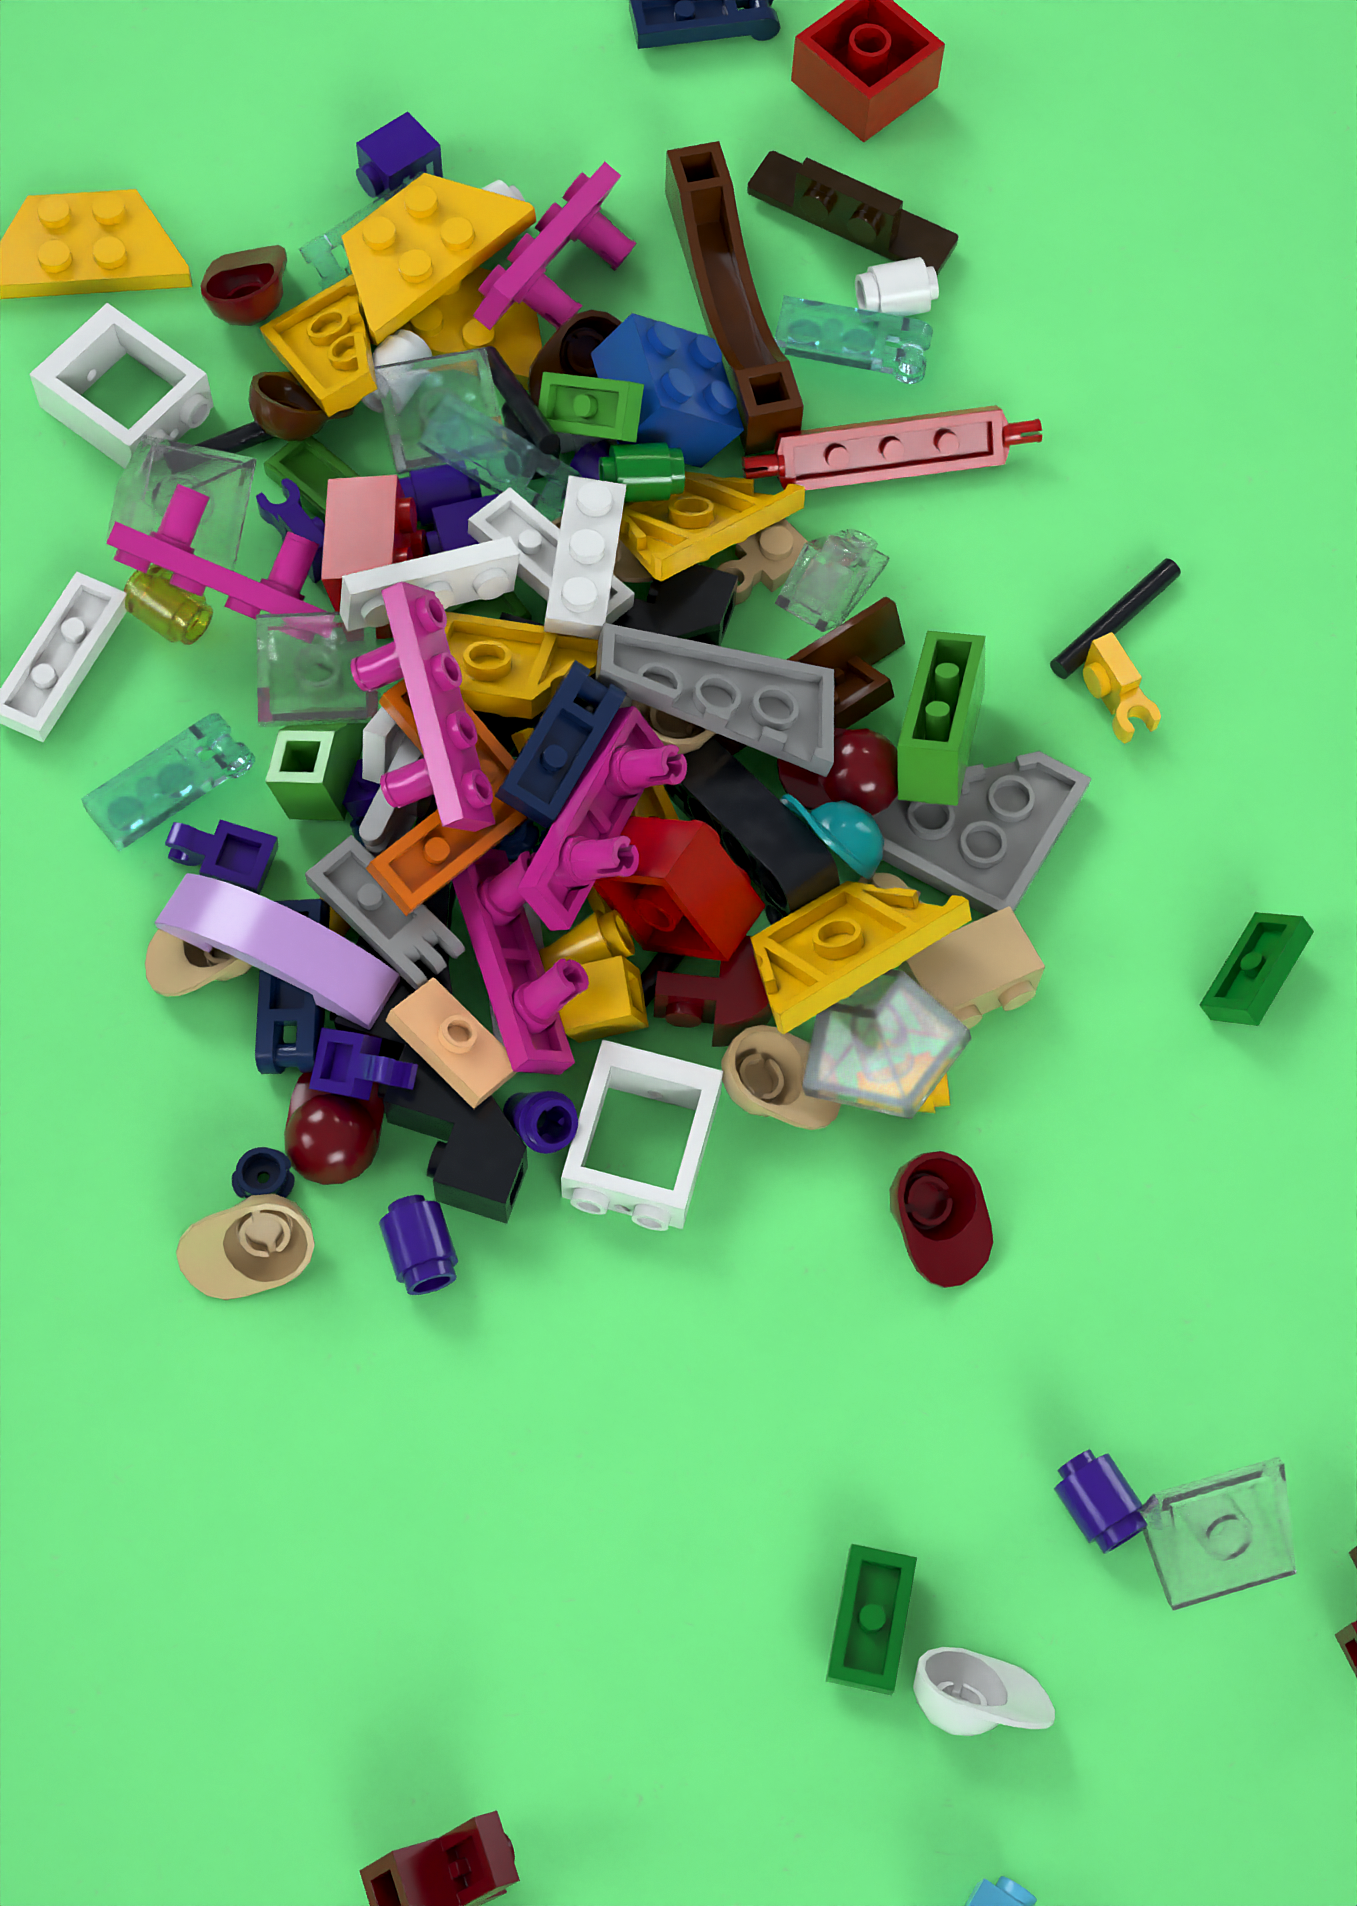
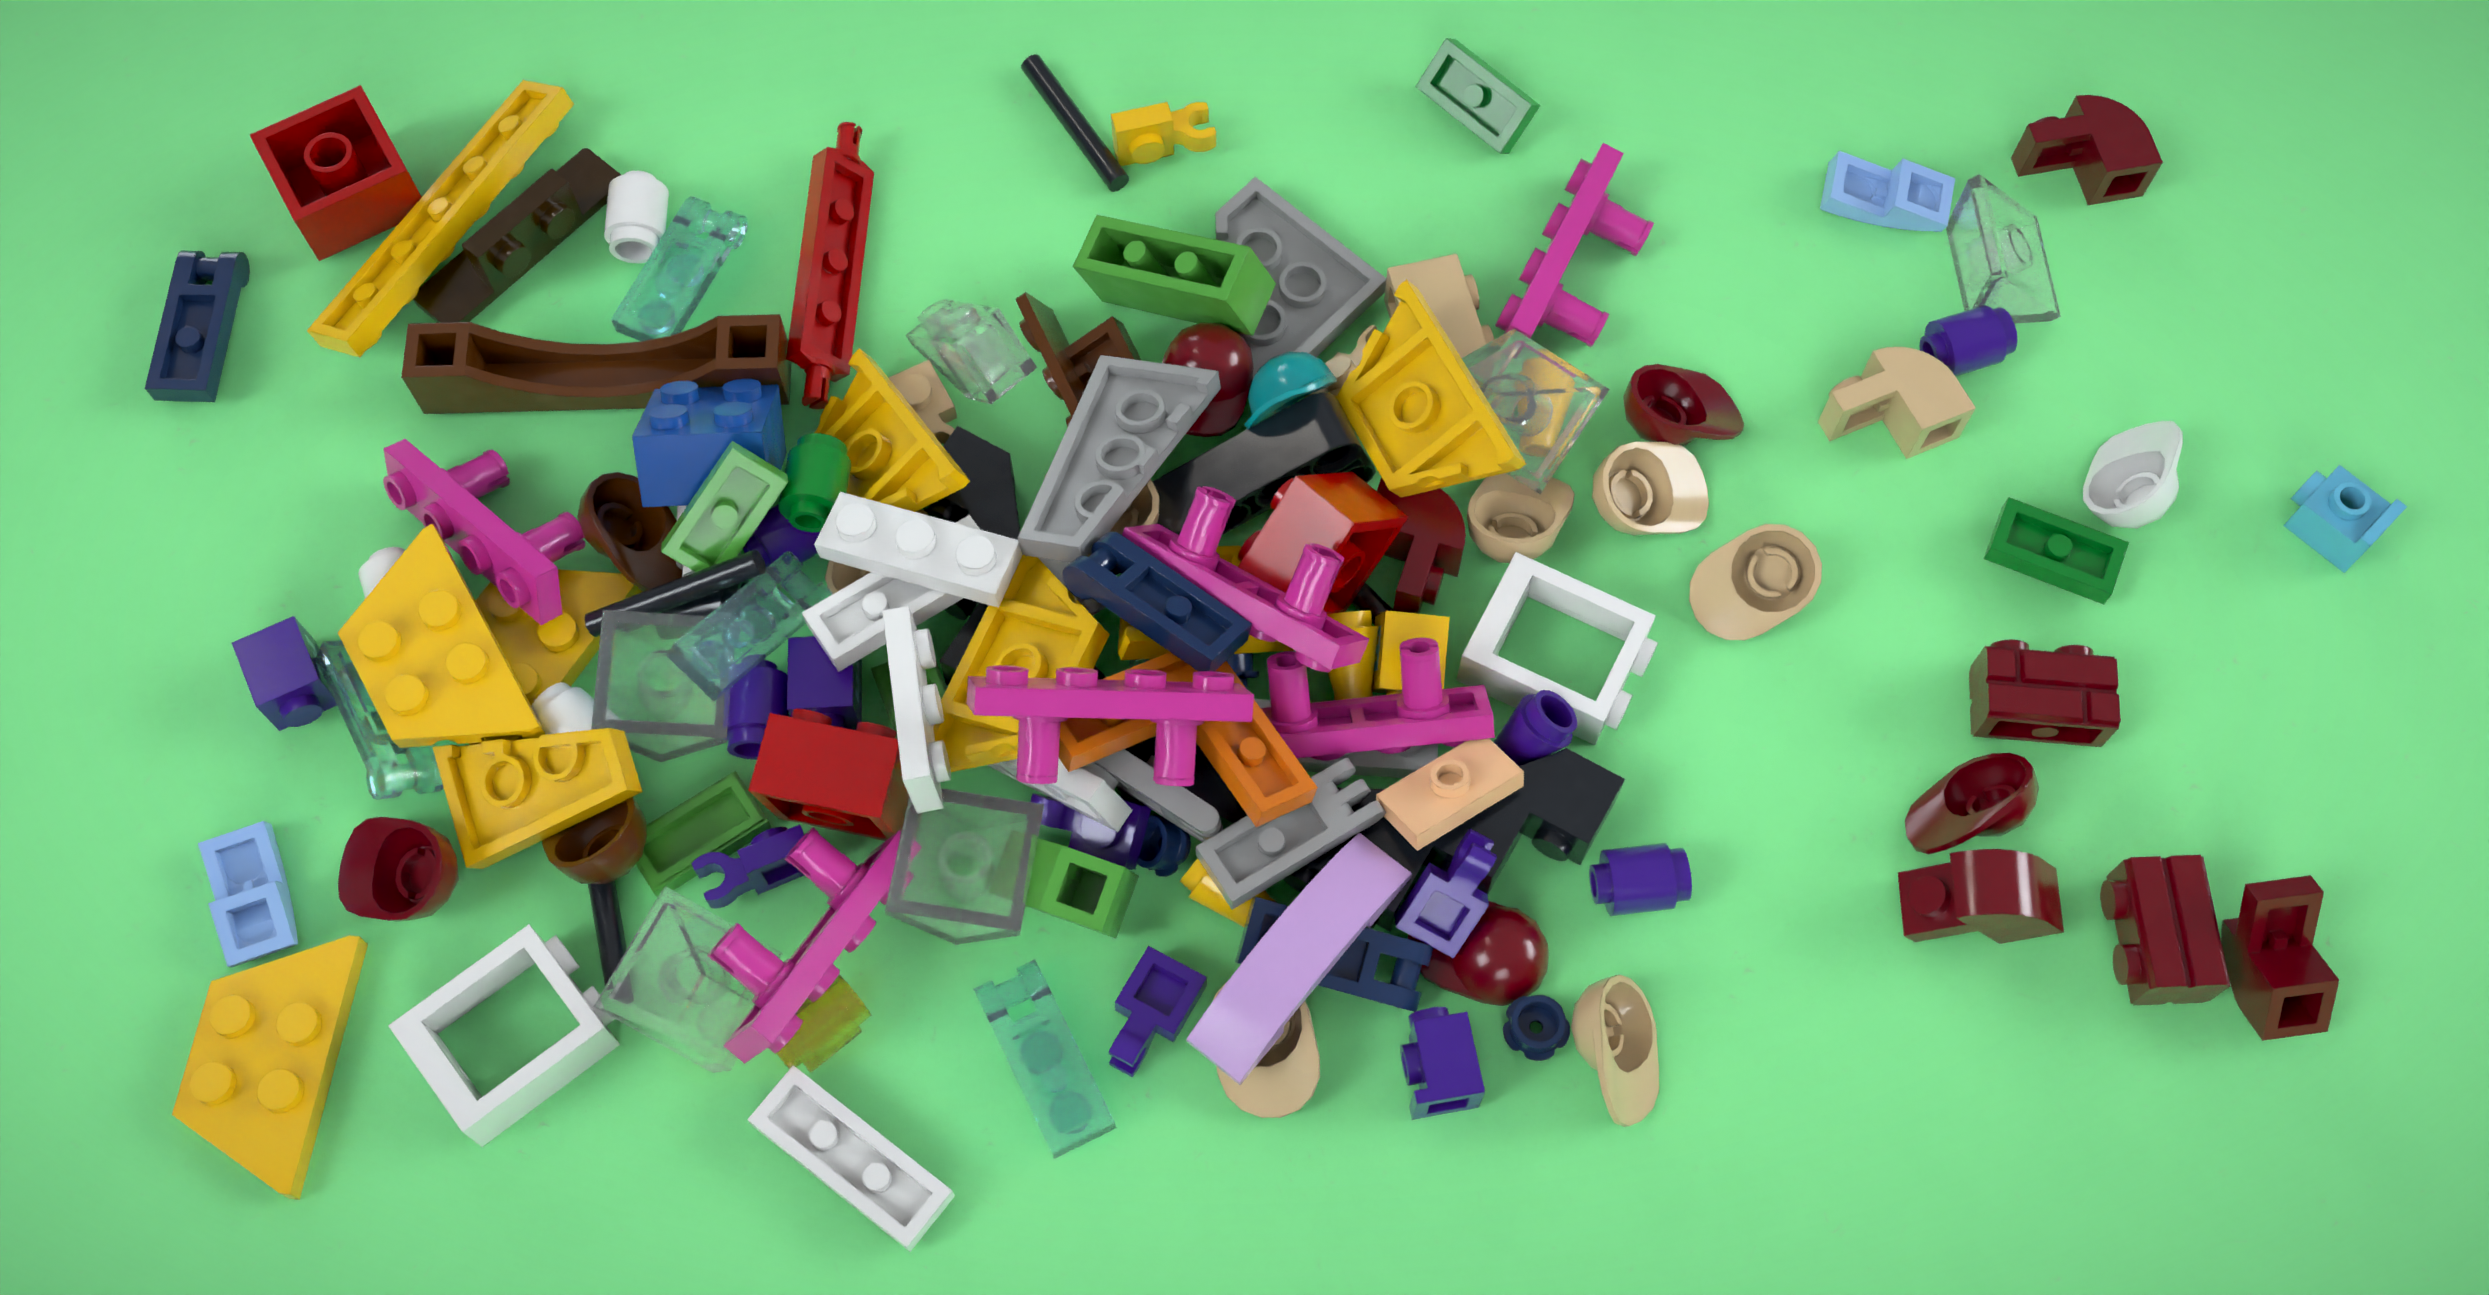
camera: 75 degrees left, 0 degrees up
none -> light blue slope [198,821,298,968]
none -> yellow plate [307,80,574,358]
none -> dark purple brick [1400,1007,1485,1120]
none -> dark pink plate [1495,143,1654,363]
none -> tan cap [1592,441,1709,536]
none -> tan cap [1689,524,1822,641]
none -> tan brick [1818,347,1976,459]
none -> light blue slope [1820,151,1955,232]
none -> dark red brick [1898,849,2064,944]
none -> dark red cap [1905,753,2039,854]
none -> dark red brick [1969,639,2121,747]
none -> dark red brick [2100,855,2230,1006]

